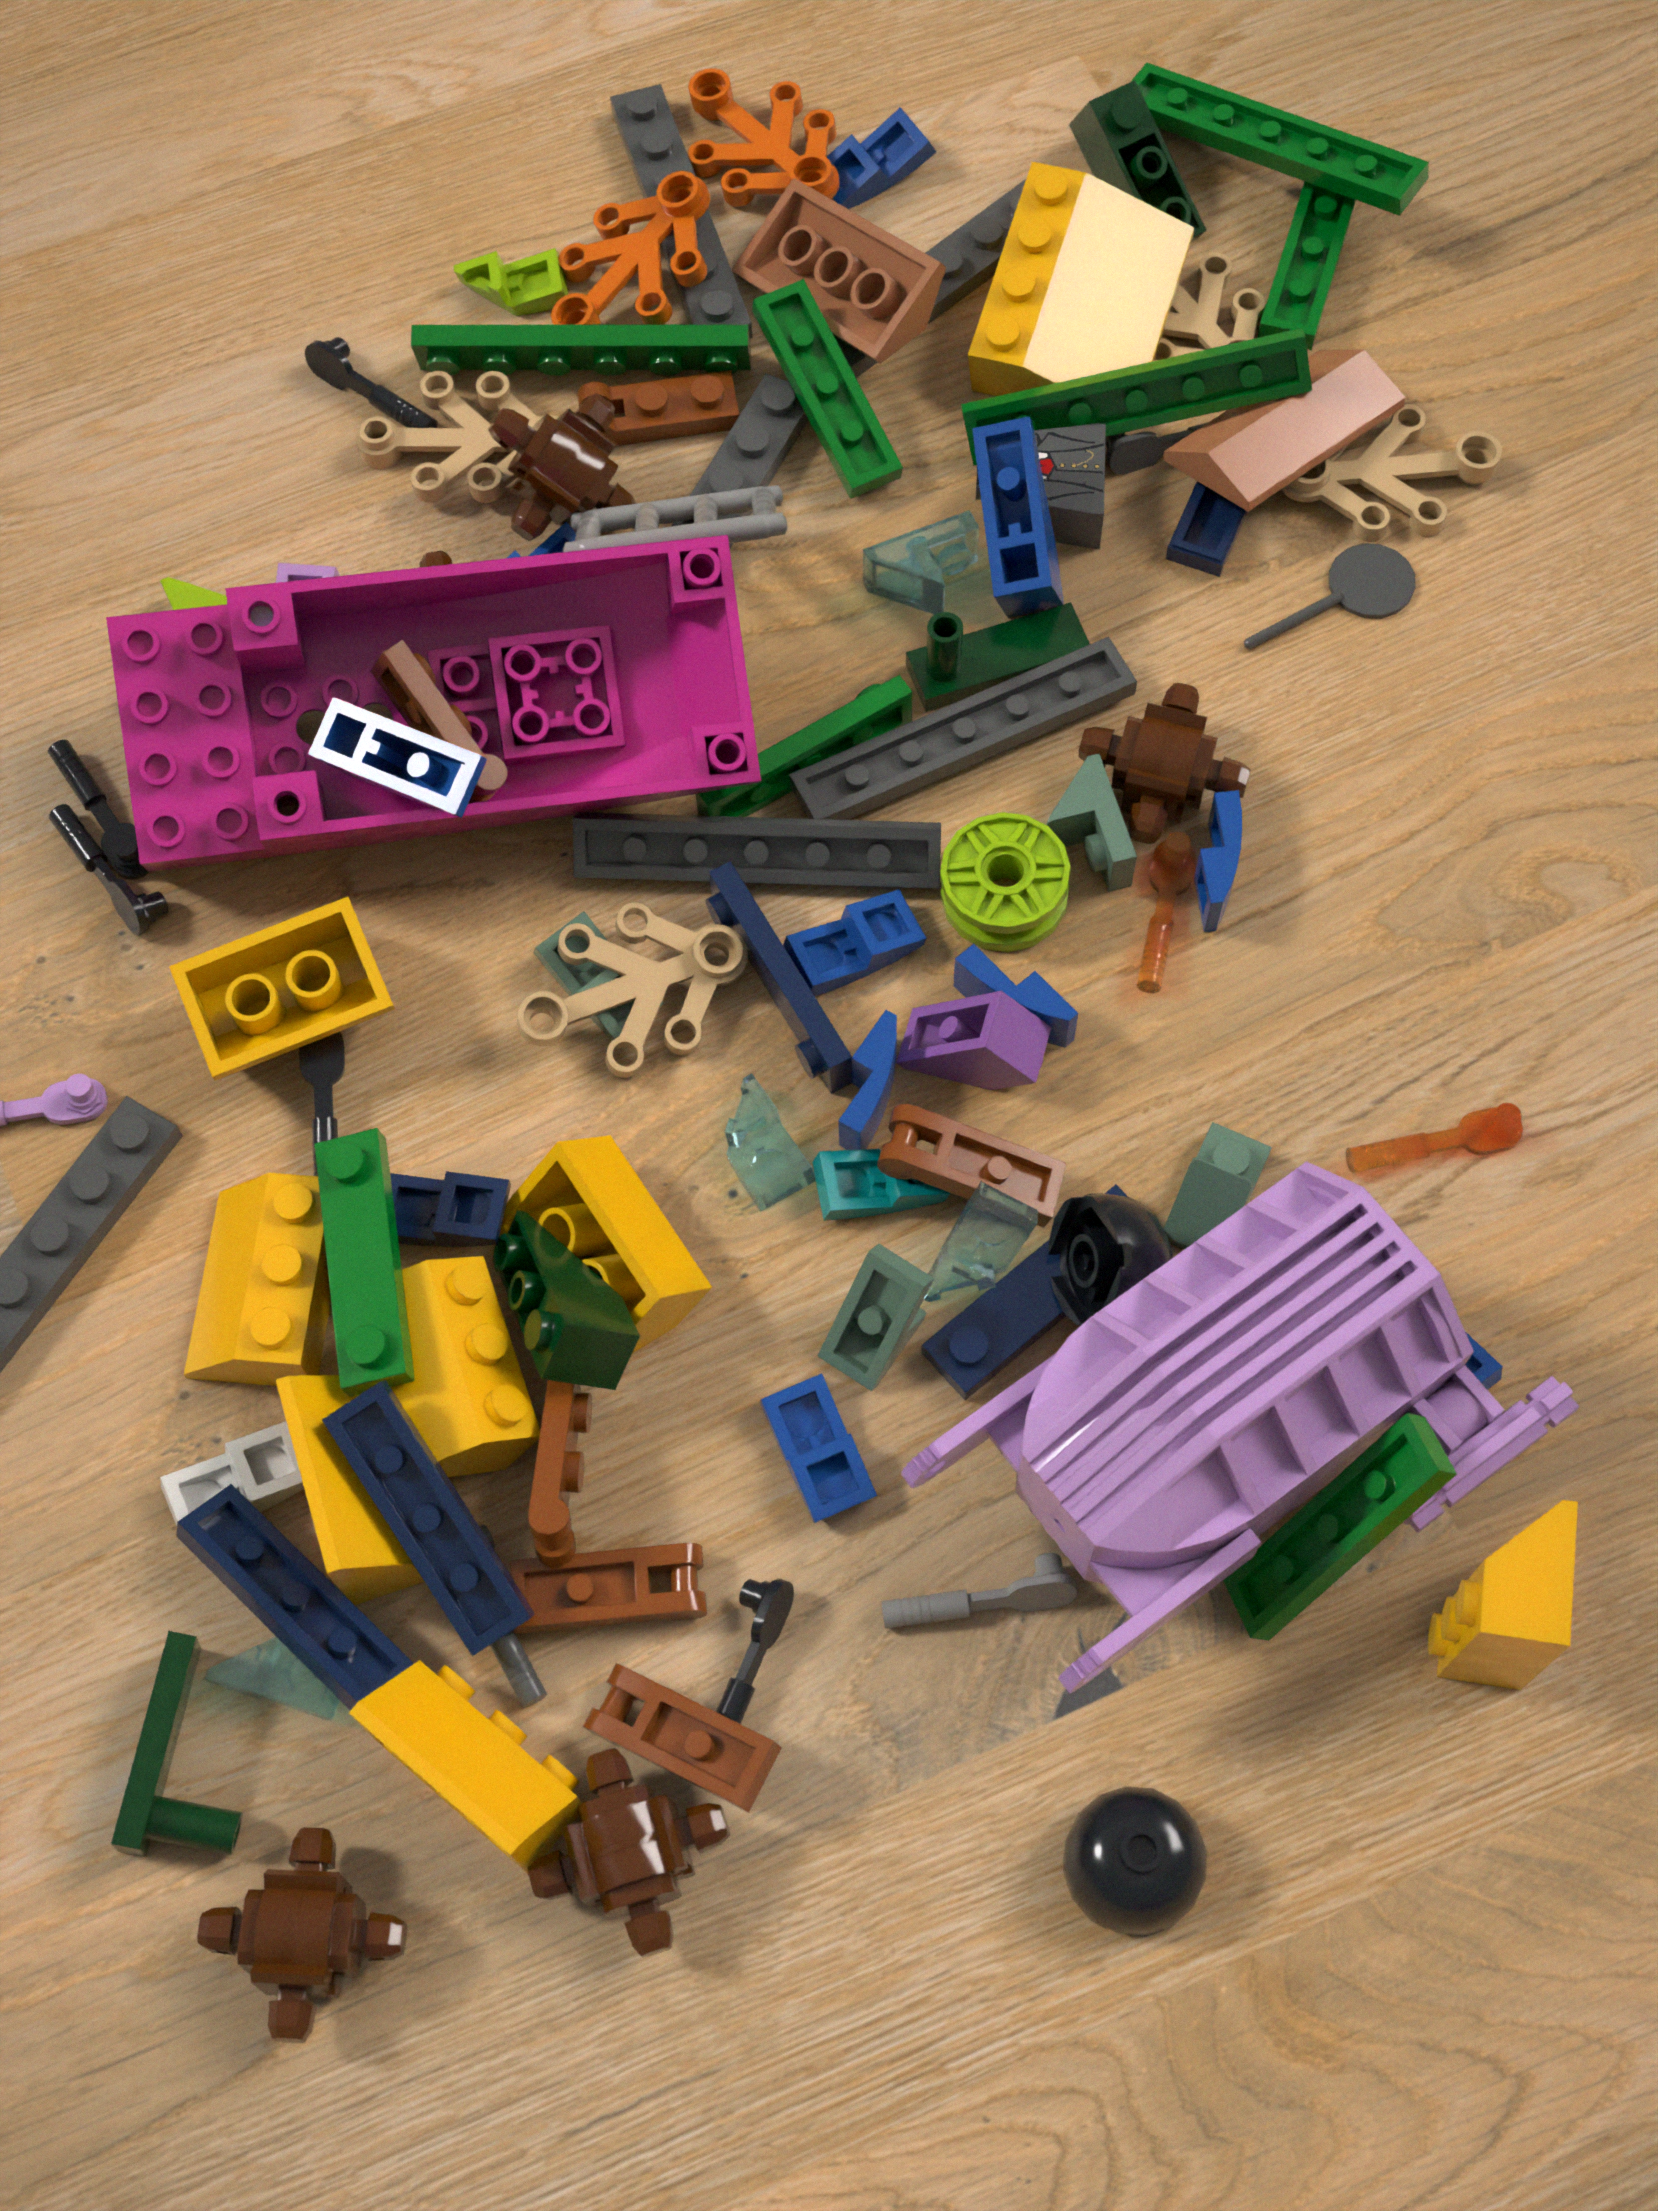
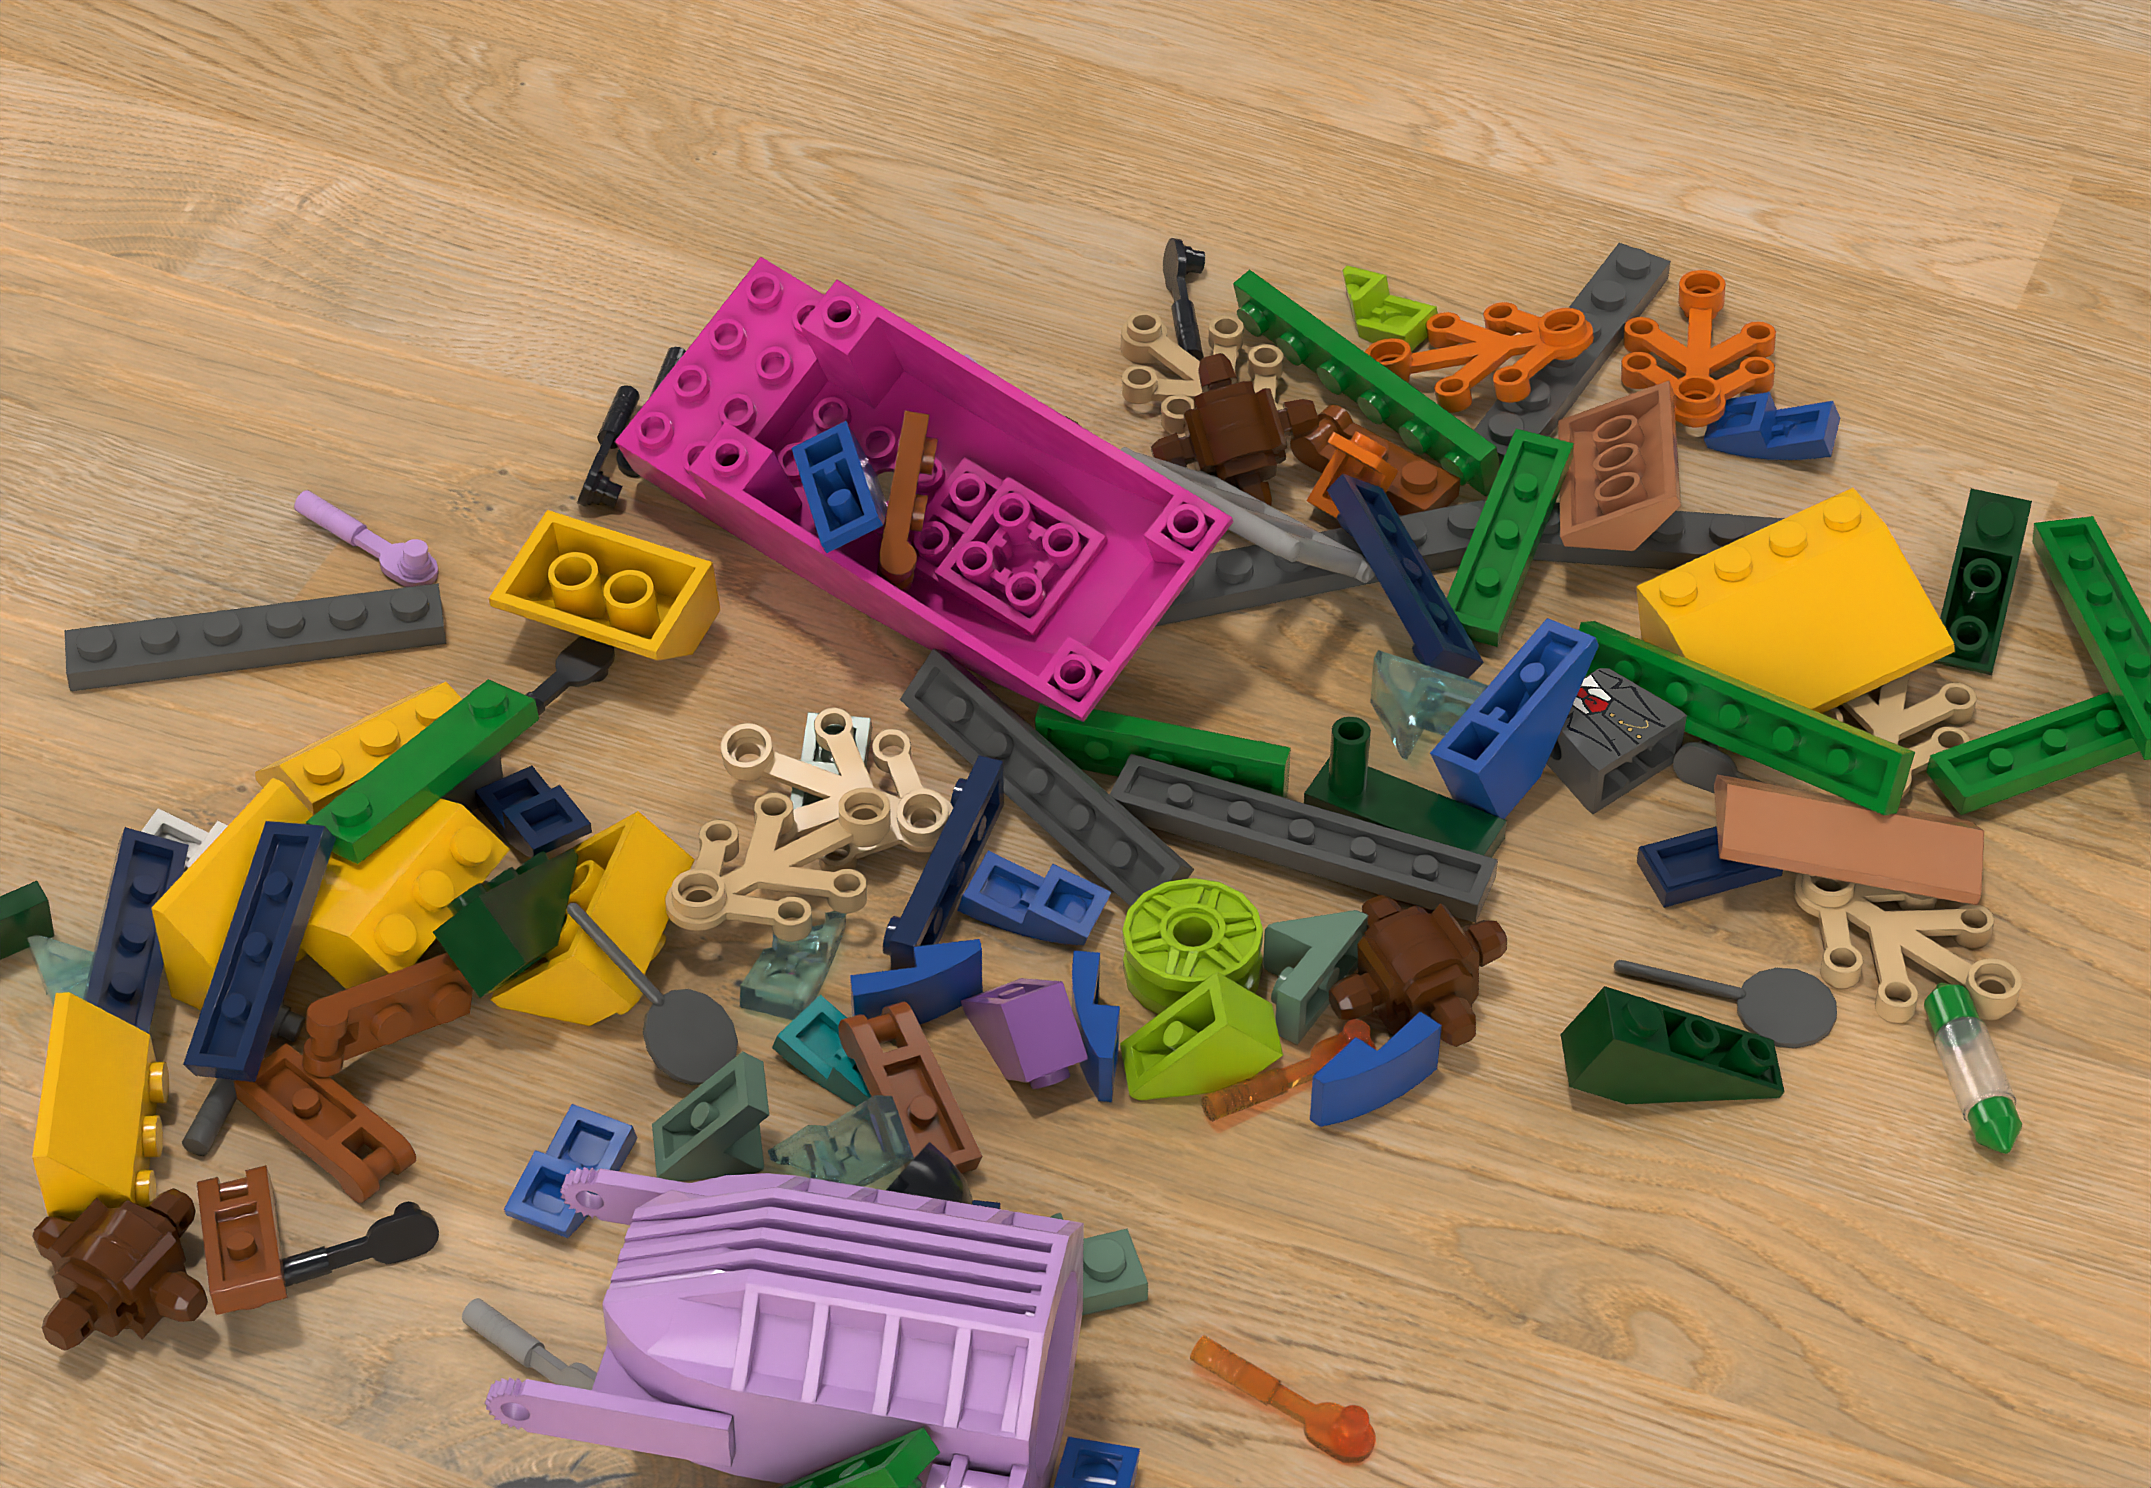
camera: 45 degrees right, 20 degrees down
none -> dark grey piece [567,903,738,1085]
none -> tan plant [665,787,891,942]
none -> lime slope [1120,972,1283,1101]
none -> orange bracket [1306,431,1398,520]
none -> dark blue plate [1327,474,1484,679]
none -> dark green slope [1560,986,1785,1105]
none -> piece [1924,983,2022,1154]

